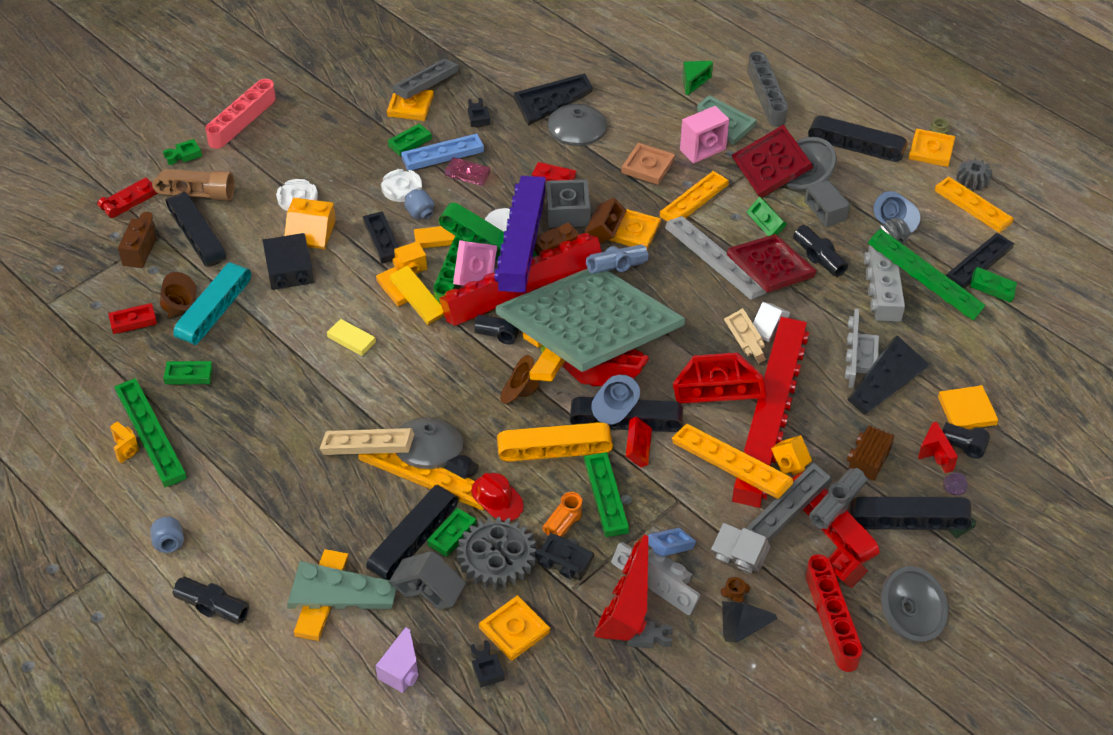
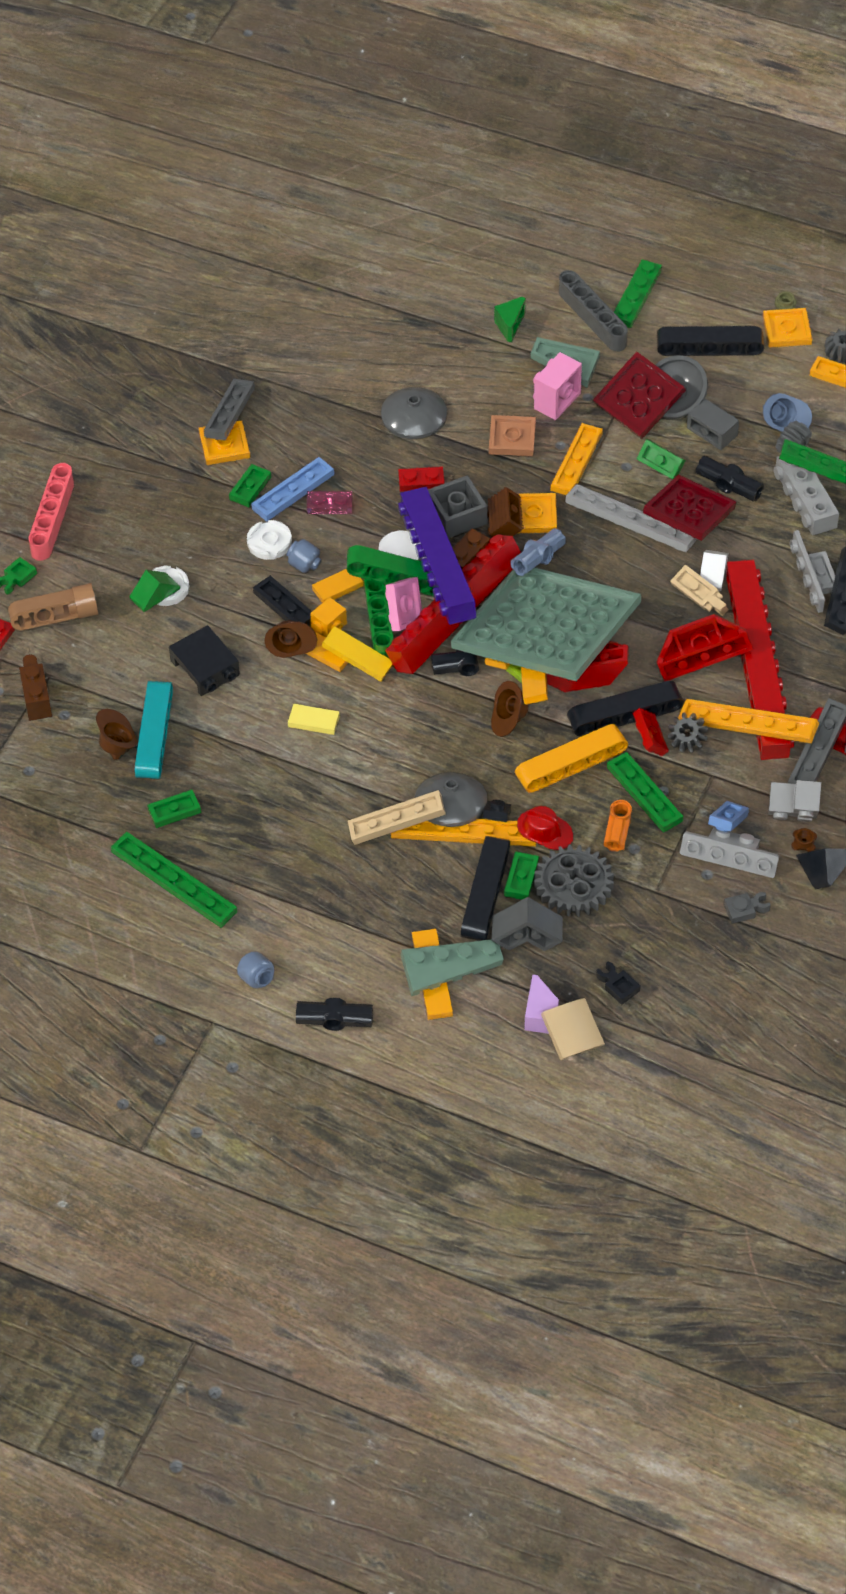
camera: 20 degrees left, 5 degrees up
red plate [108,303,157,334] -> none
light orange bracket [110,421,139,463] -> none
black beam [165,191,226,267] -> none
light orange slope [284,197,336,250] -> none
black plate [467,98,490,127] -> none
light orange tile [479,595,550,661] -> none
black wing [514,73,593,126] -> none
black bracket [535,532,594,581] -> none
sand blue piece [592,375,640,424] -> none
red wedge [593,534,649,641] -> none
light orange brick [771,435,812,475] -> none
none -> green slope [130,570,180,612]
none -> reddish brown piece [264,620,318,658]
none -> tan slope [541,998,605,1060]
none -> green plate [614,259,662,329]
none -> dark grey gear [667,713,708,753]

